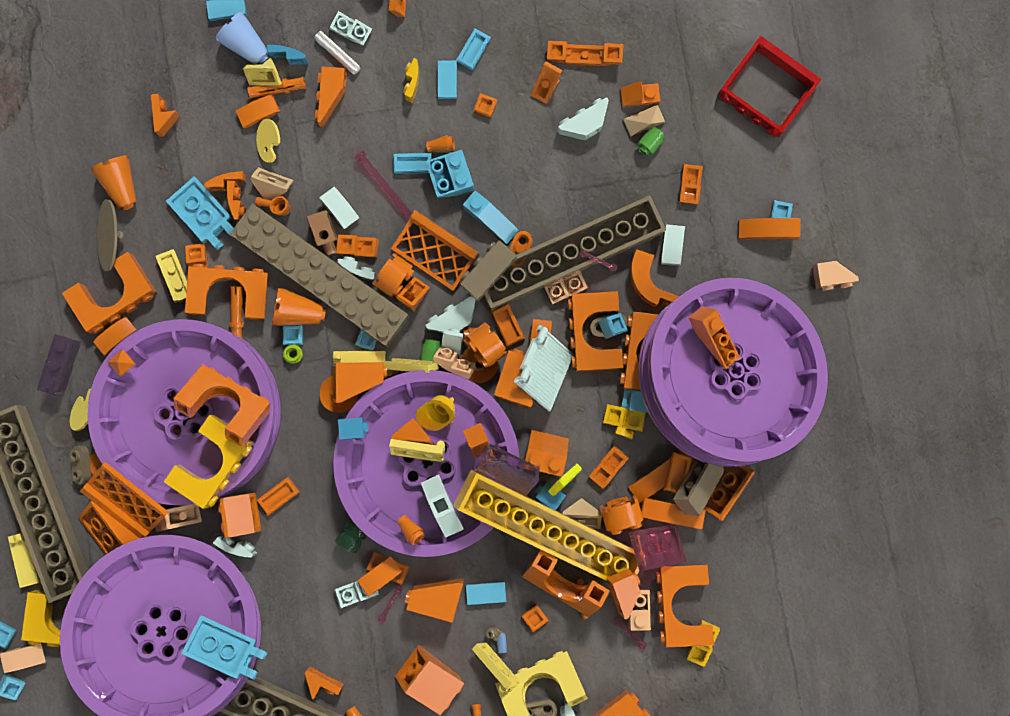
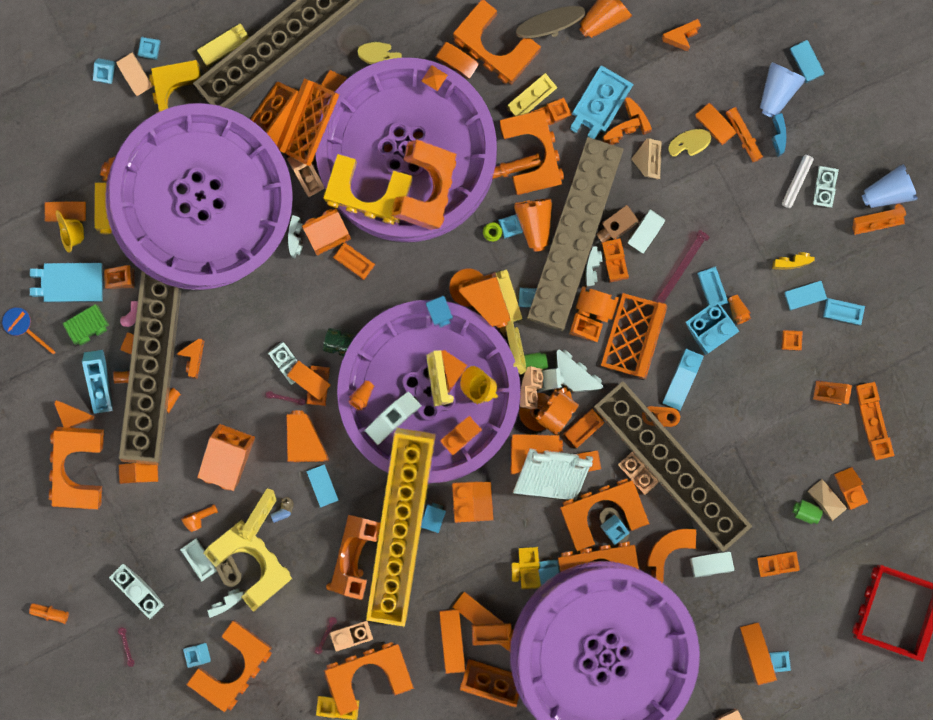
camera: 75 degrees right, 0 degrees up
clear purple brick [37,334,81,396] -> none
dark tan plate [70,446,91,485] -> none
medium azure tile [181,615,267,680] -> none
light yellow slope [243,58,282,86] -> none
orange bar [255,196,291,216] -> none
orange slope [315,67,347,128] -> none
dark tan brick [460,240,517,301] -> none
brick [474,443,540,496] -> none
orange tile [521,604,549,632] -> none
neon yellow tile [548,464,582,496] -> none
light aqua slope [557,97,609,140] -> none
tan slope [563,498,602,529] -> none
clear pink hinge [580,250,617,271] -> none
orange slope [588,445,629,489] -> none
orange brick [599,496,644,535] -> none
orange slope [607,569,640,619] -> none
clear pink plate [629,524,686,572] -> none
dark tan brick [673,459,725,516] -> none
orange slope [688,306,740,369] -> none

